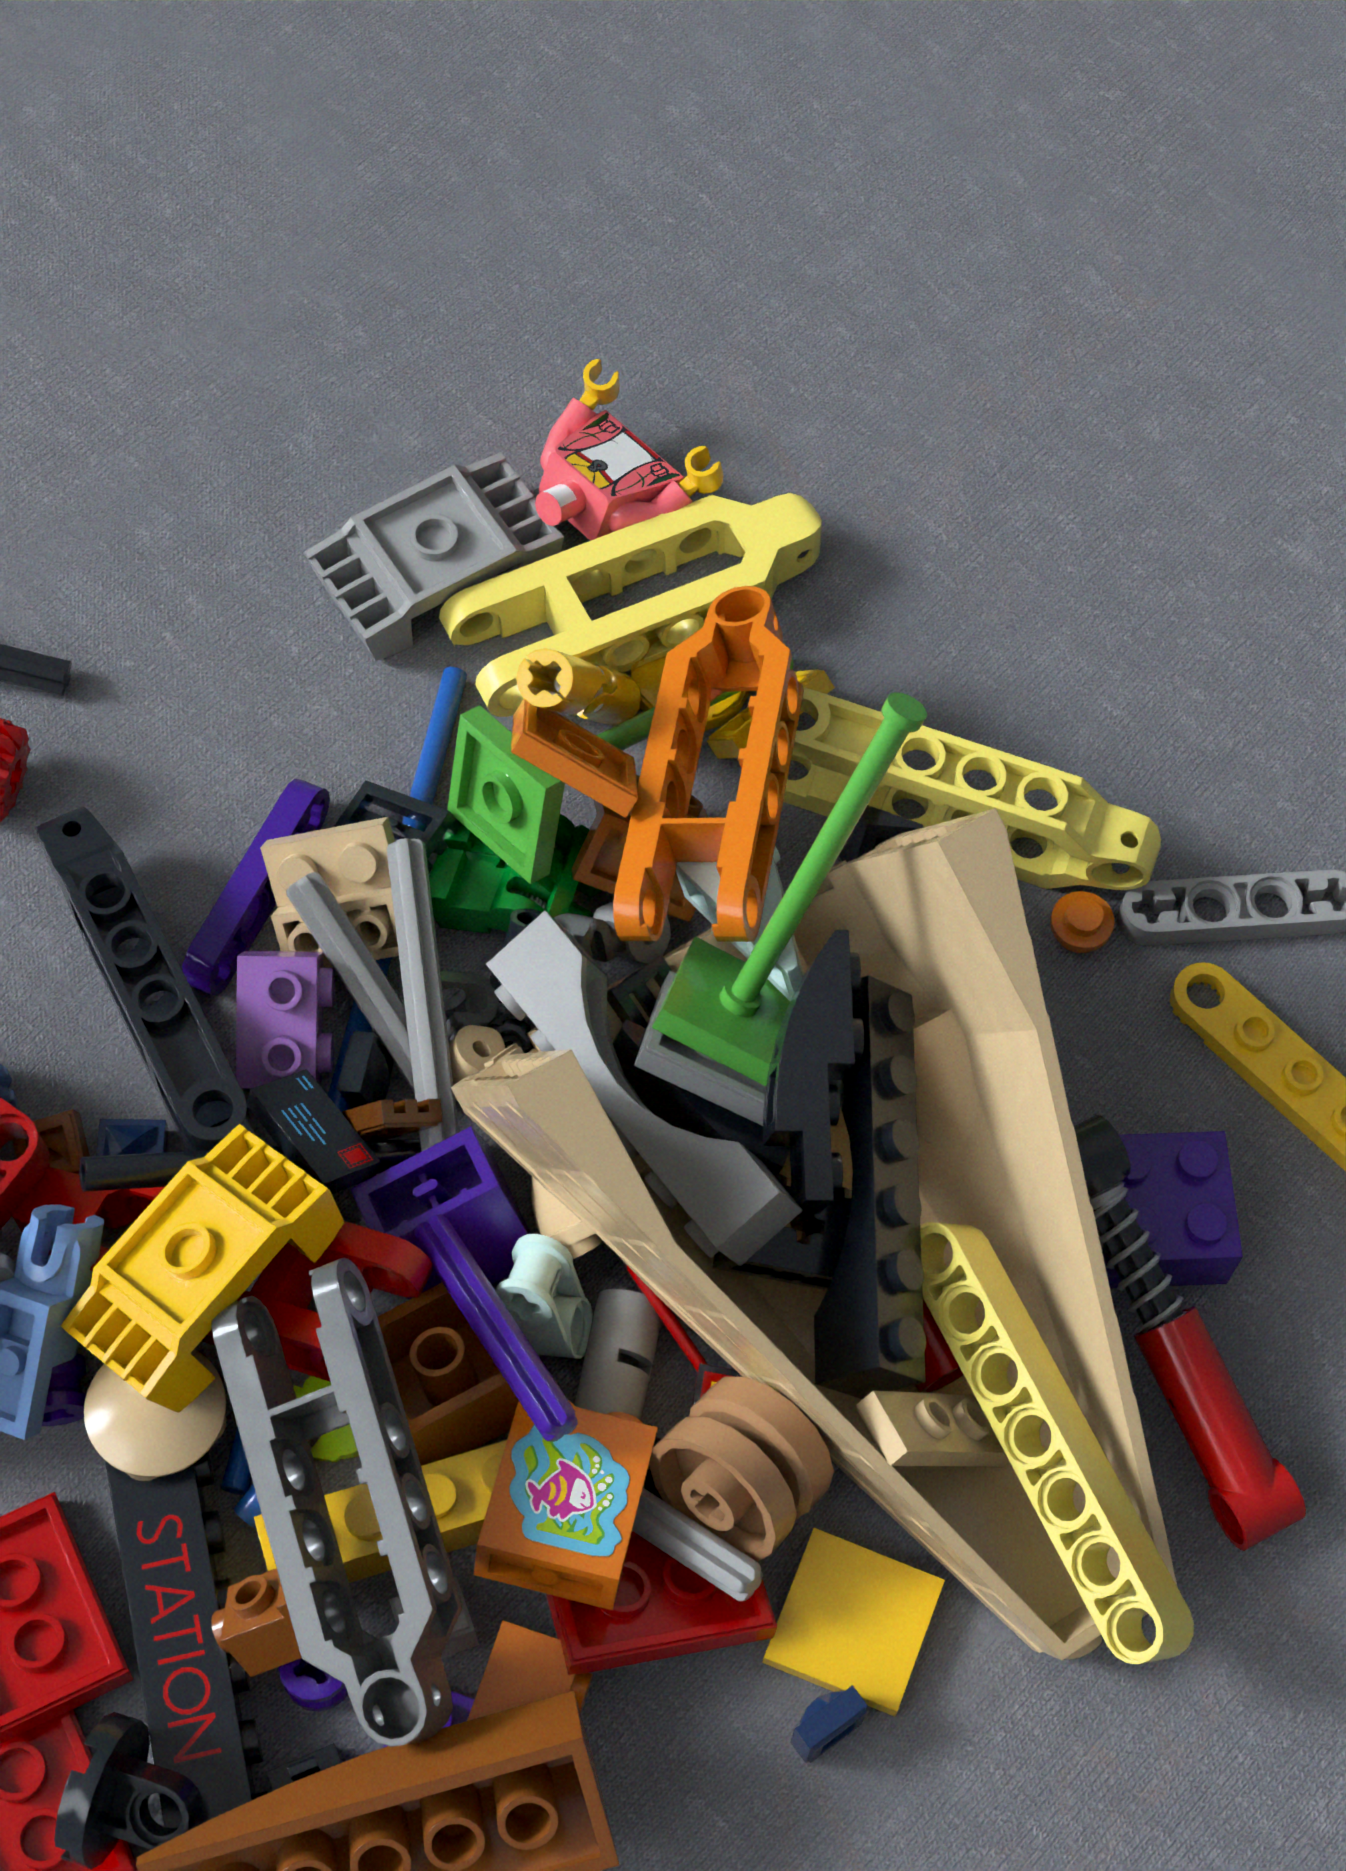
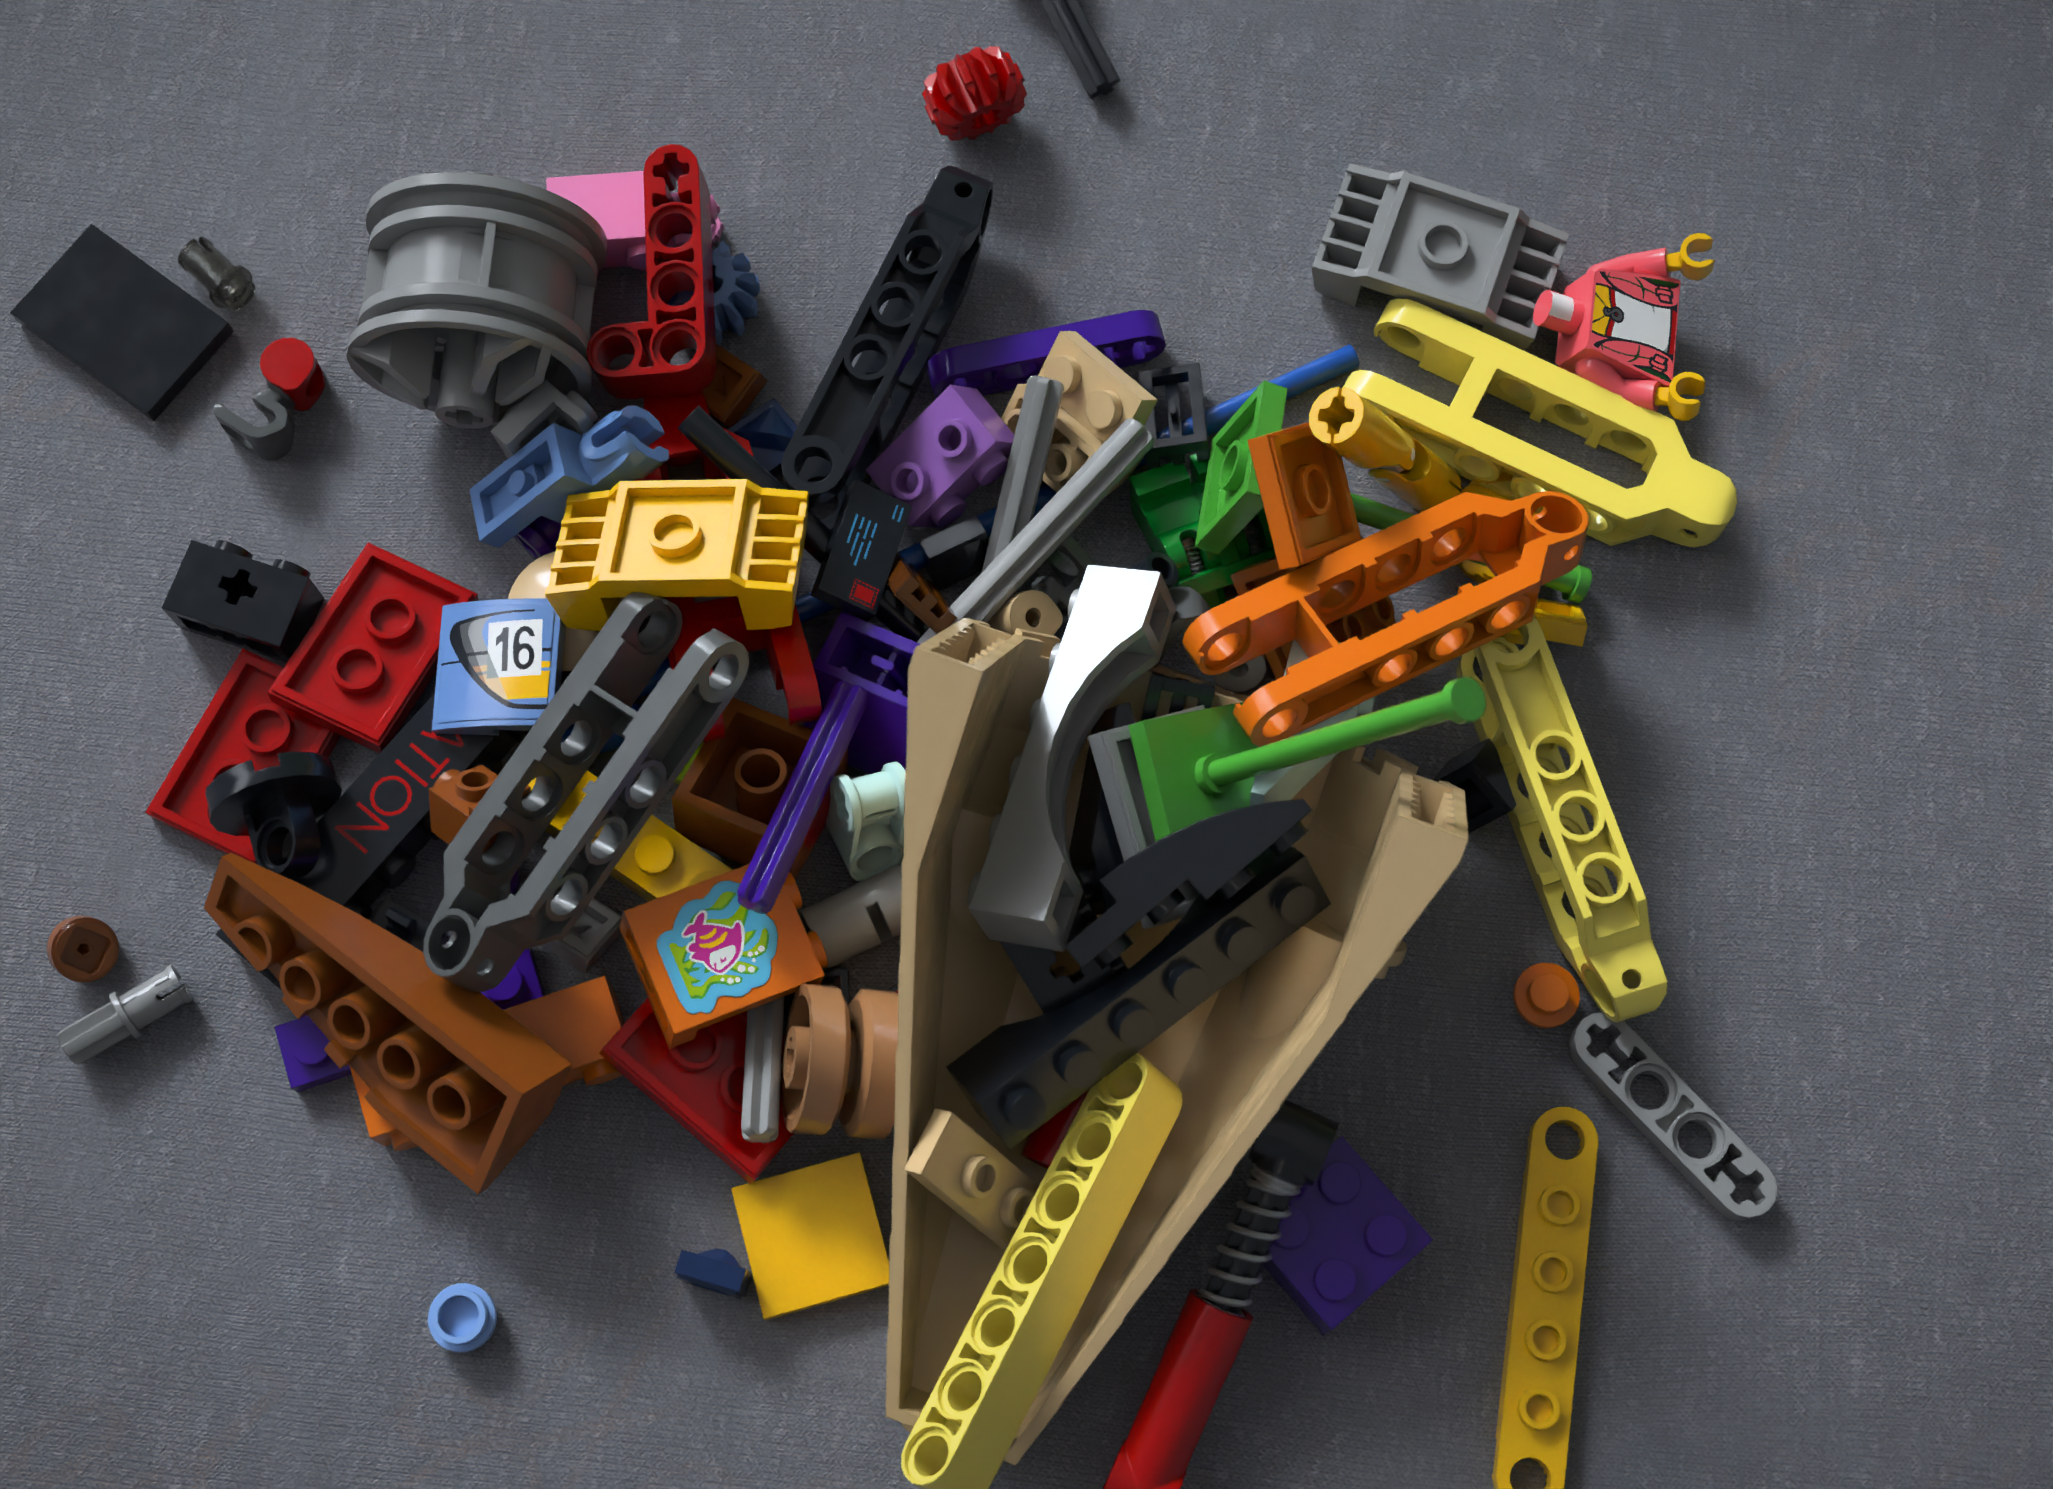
camera: 55 degrees right, 10 degrees up
none -> slope [432,598,566,736]

